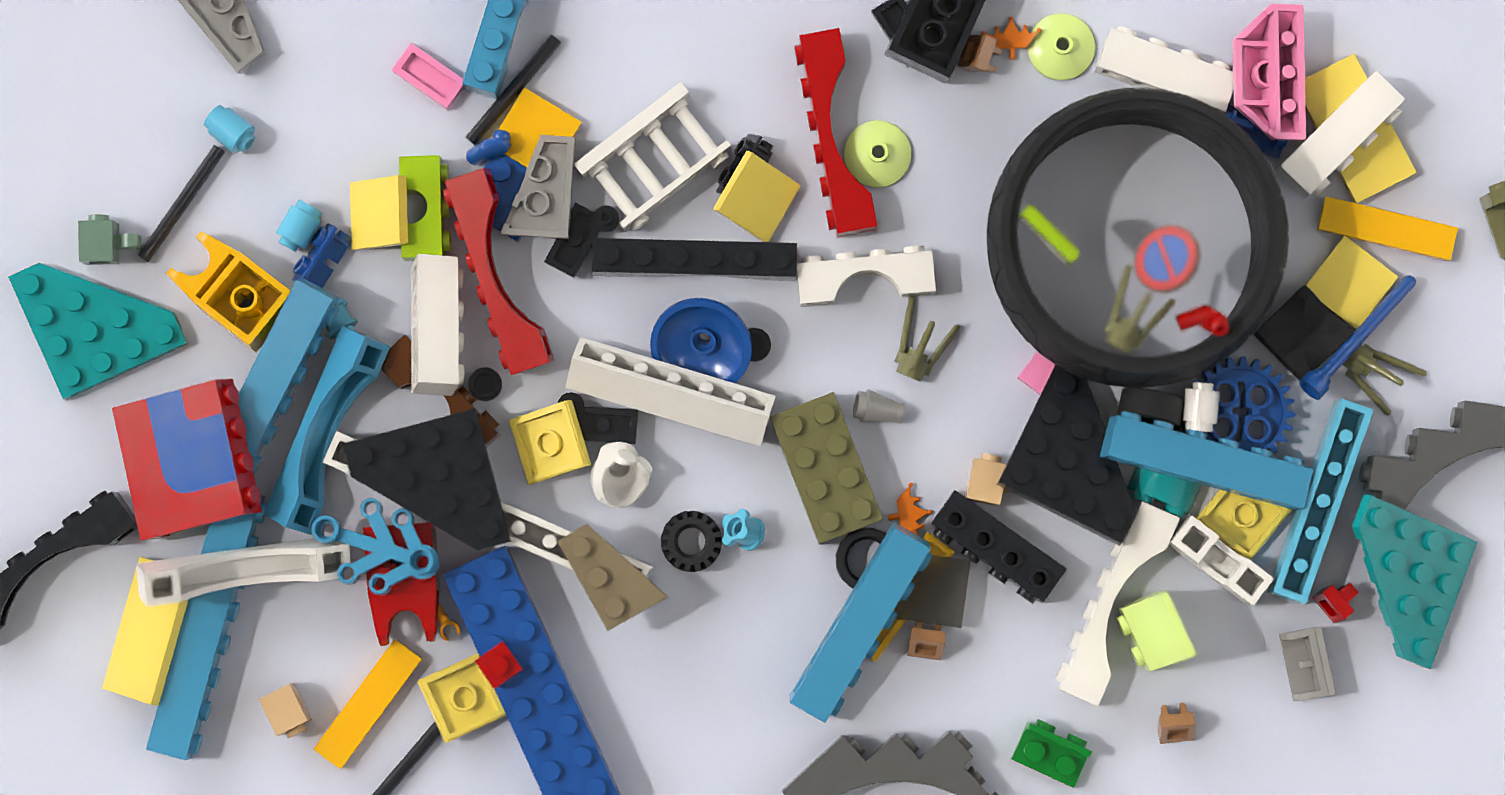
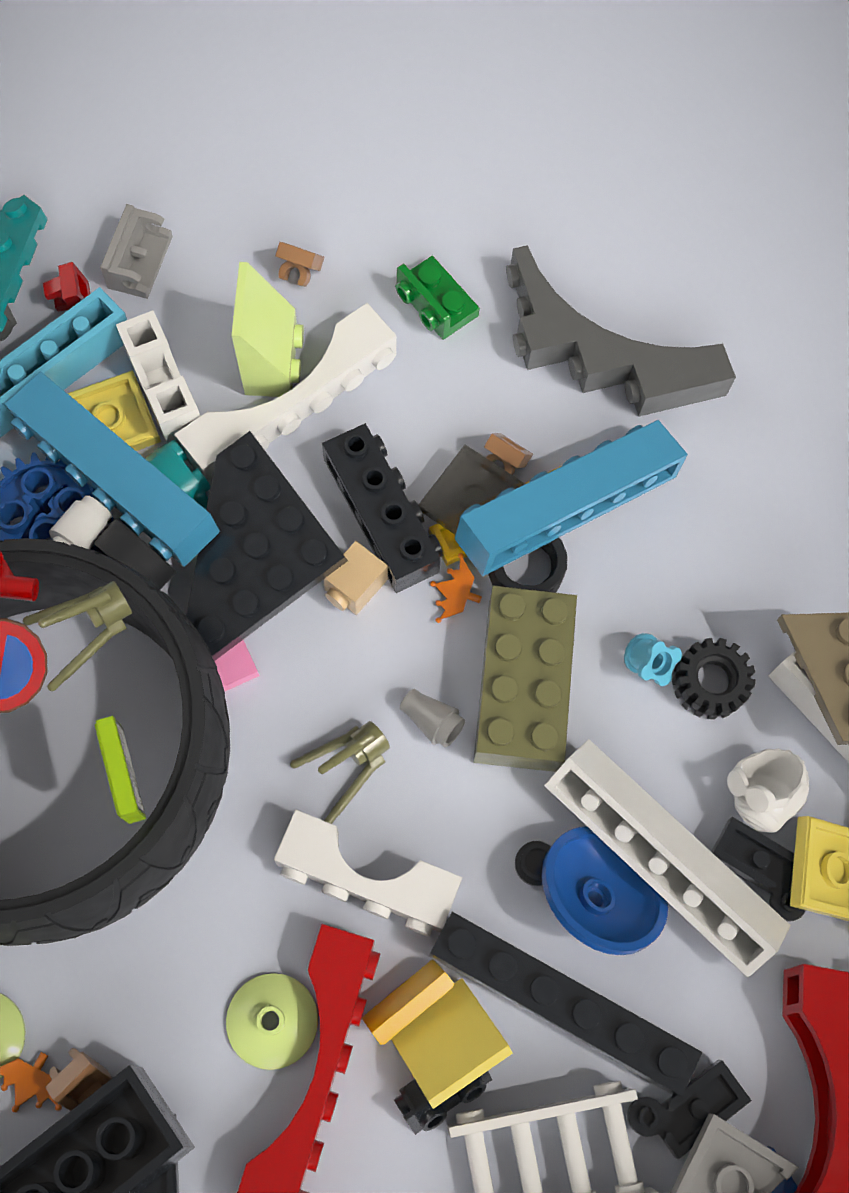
camera: 160 degrees left, 15 degrees down
none -> yellow tile [362,959,454,1045]

